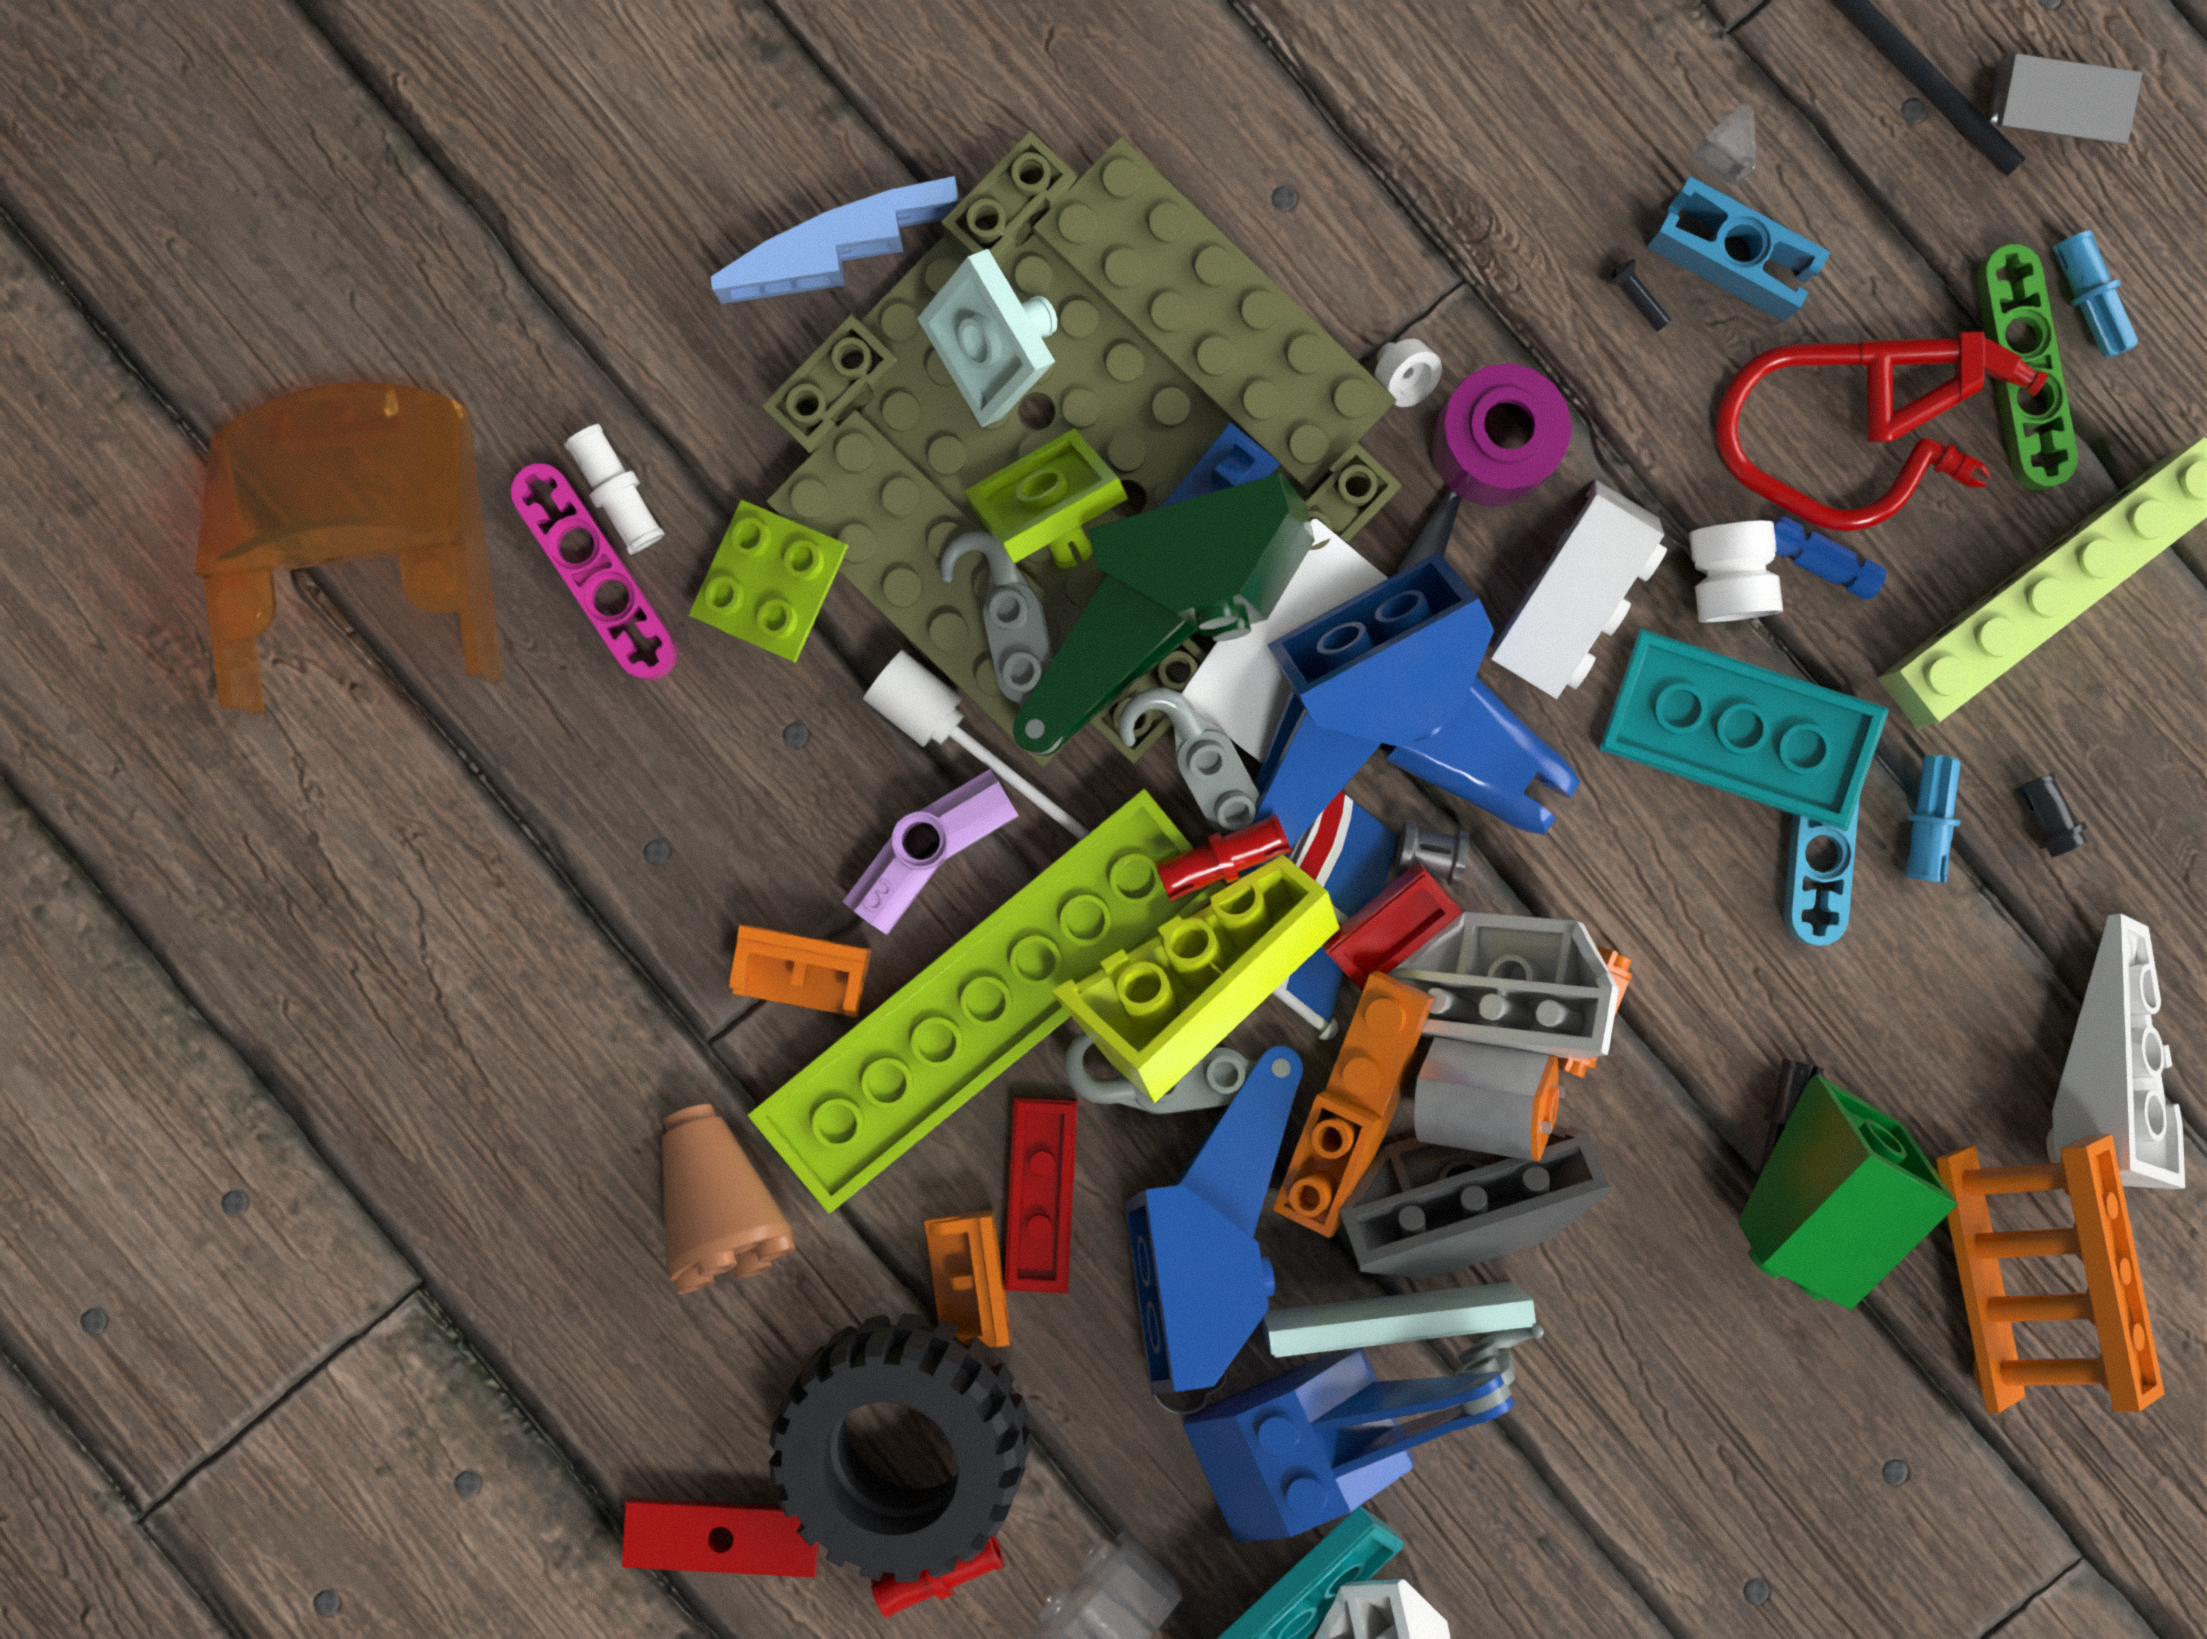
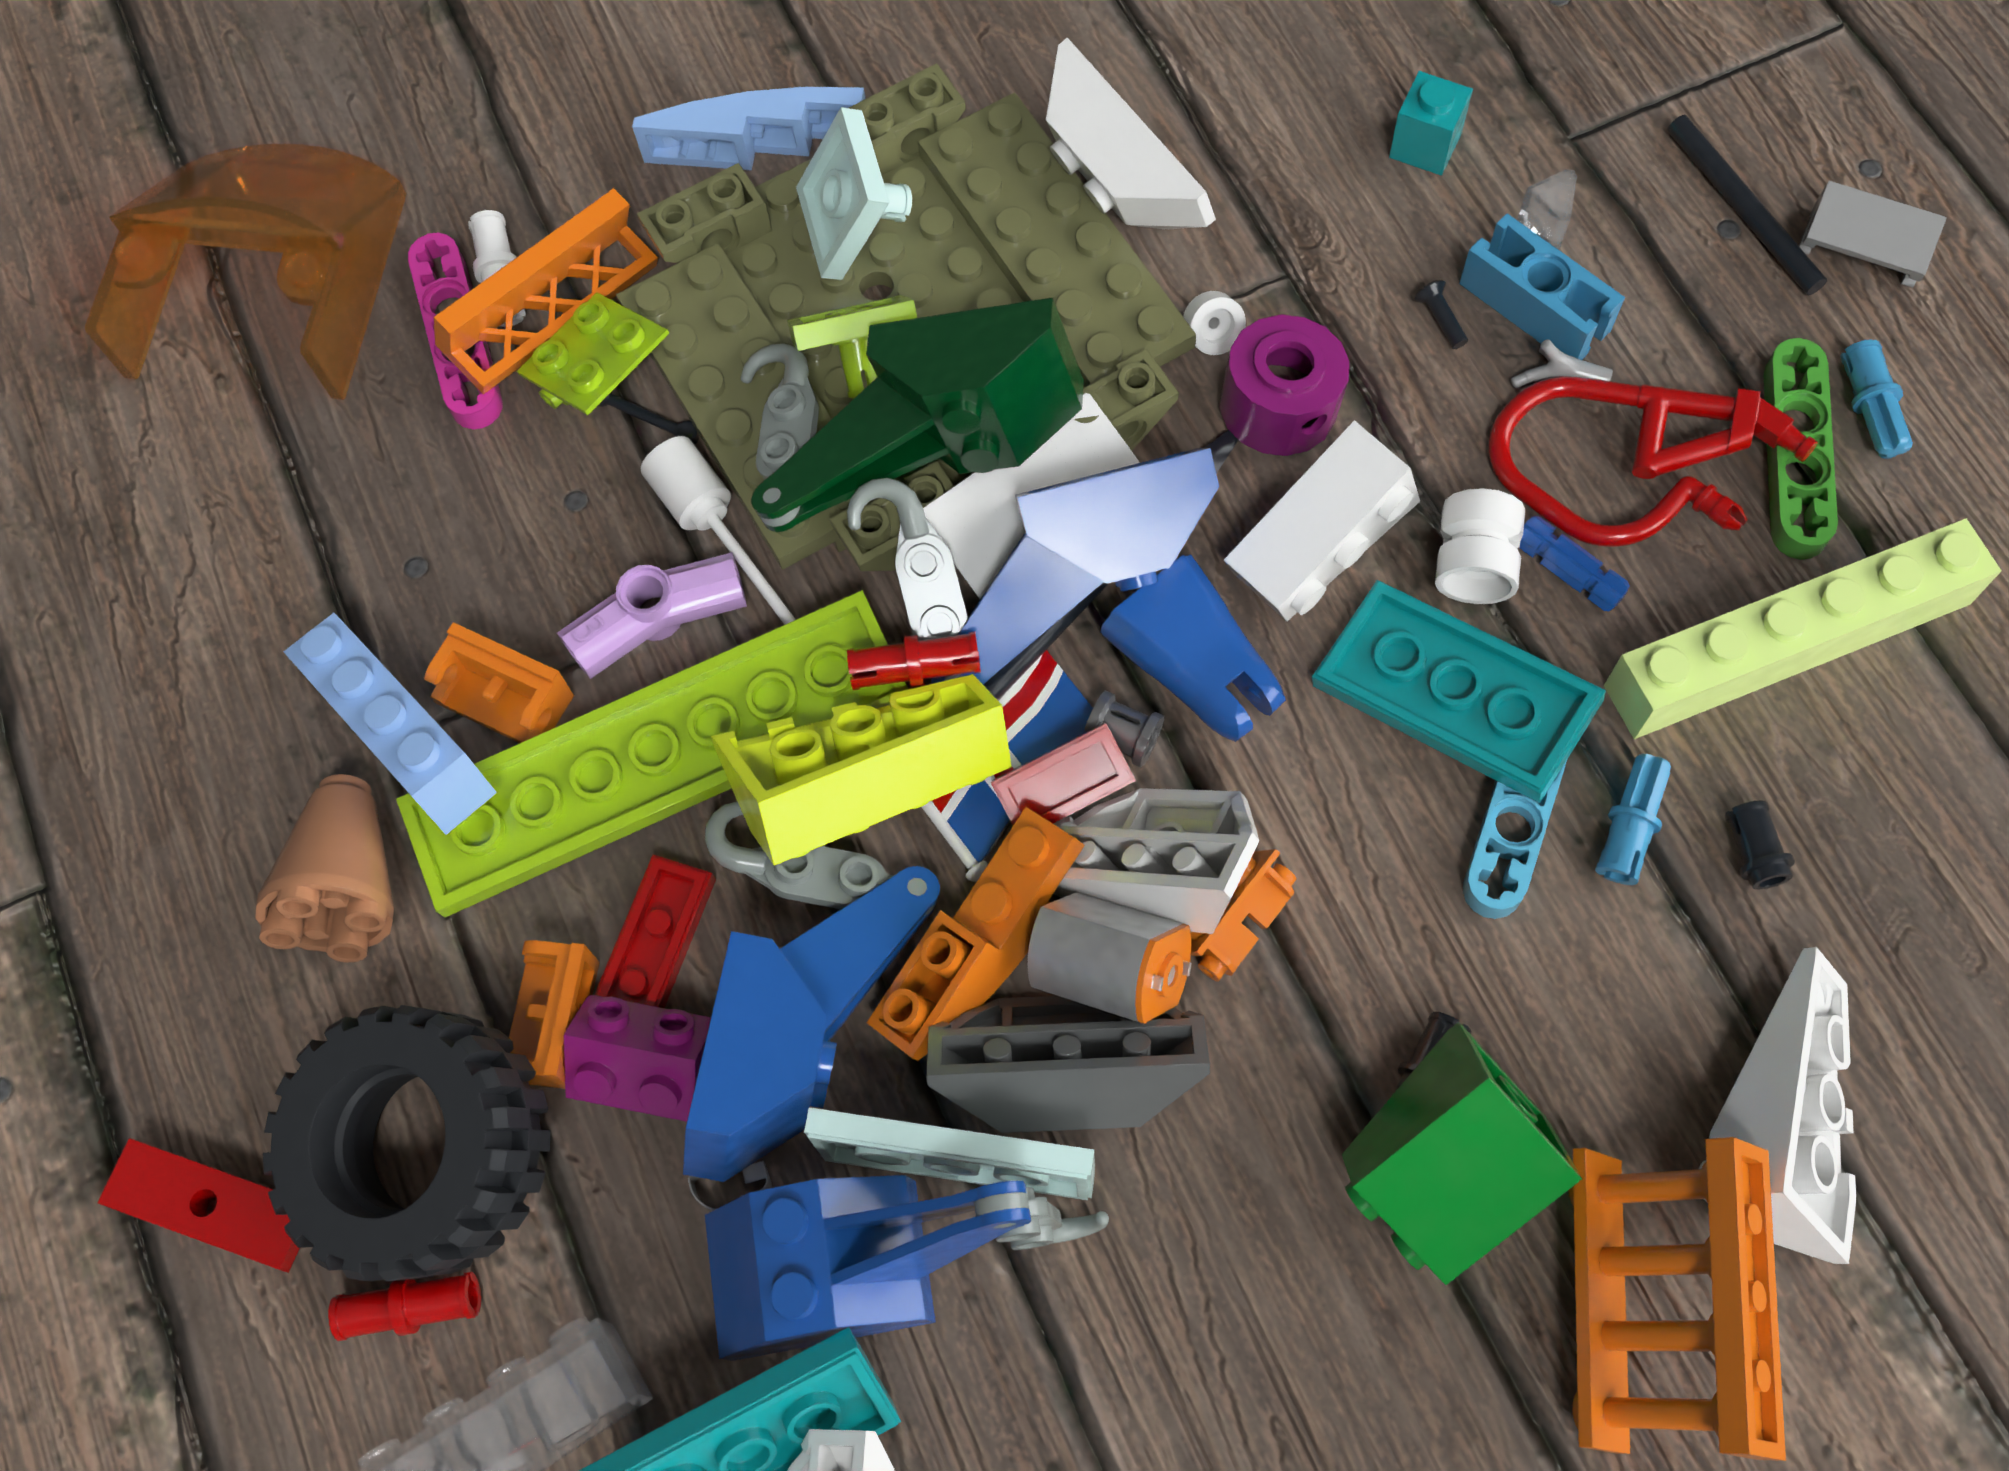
camera: 25 degrees right, 20 degrees down
none -> light blue brick [283,612,497,835]
none -> orange fence [434,188,658,395]
none -> magenta bracket [564,995,711,1122]
none -> black hinge [598,392,699,445]
none -> white wedge [1046,38,1216,229]
none -> teal brick [1389,71,1473,176]
none -> light grey bar [1511,339,1613,388]

